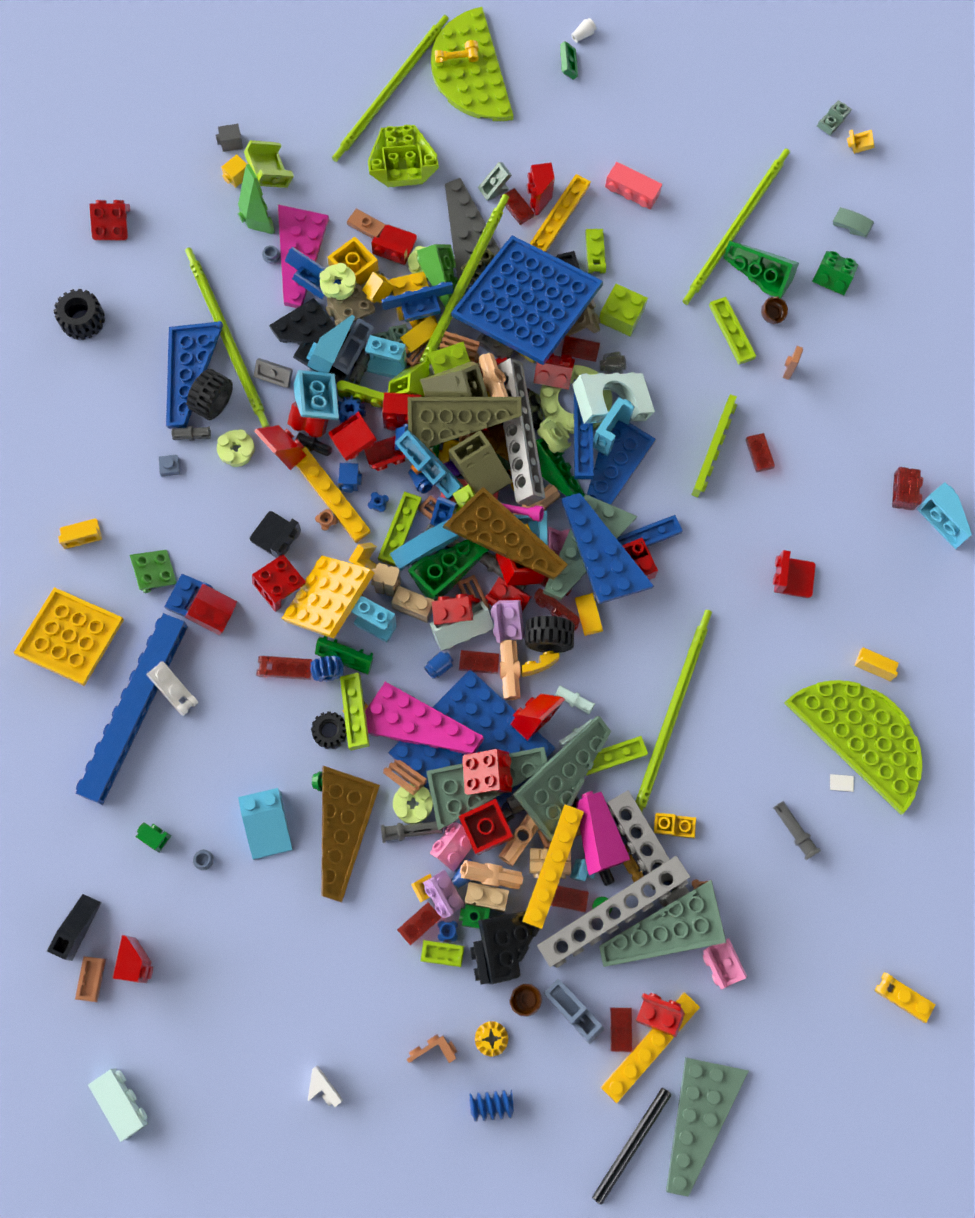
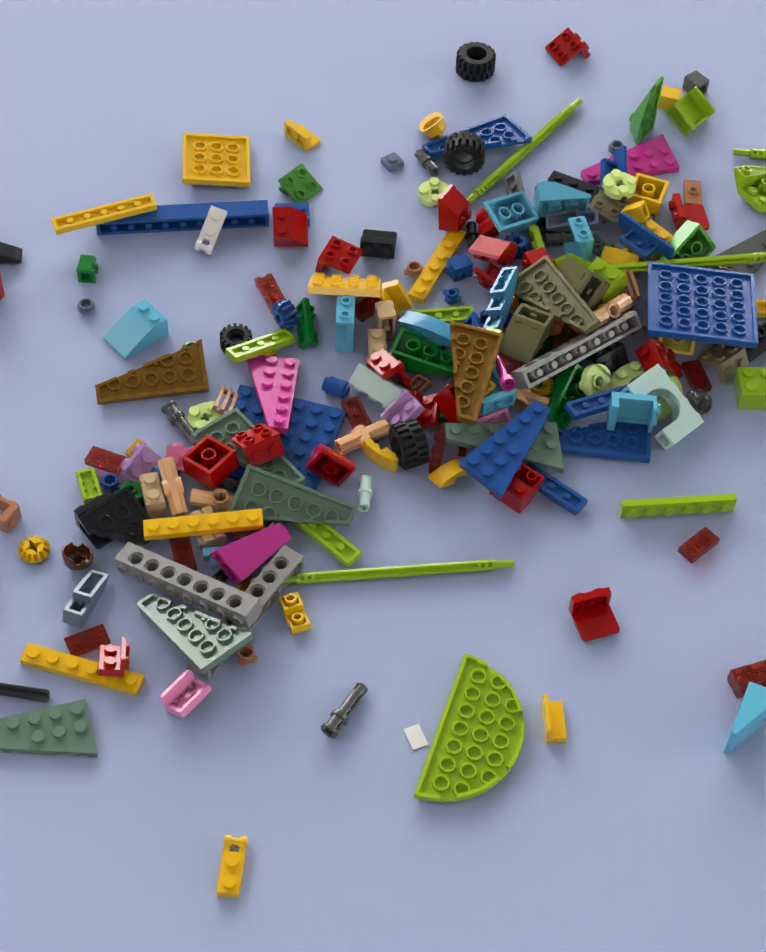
camera: 65 degrees right, 20 degrees down
none -> yellow plate [51,193,157,235]
none -> yellow piece [419,112,446,138]

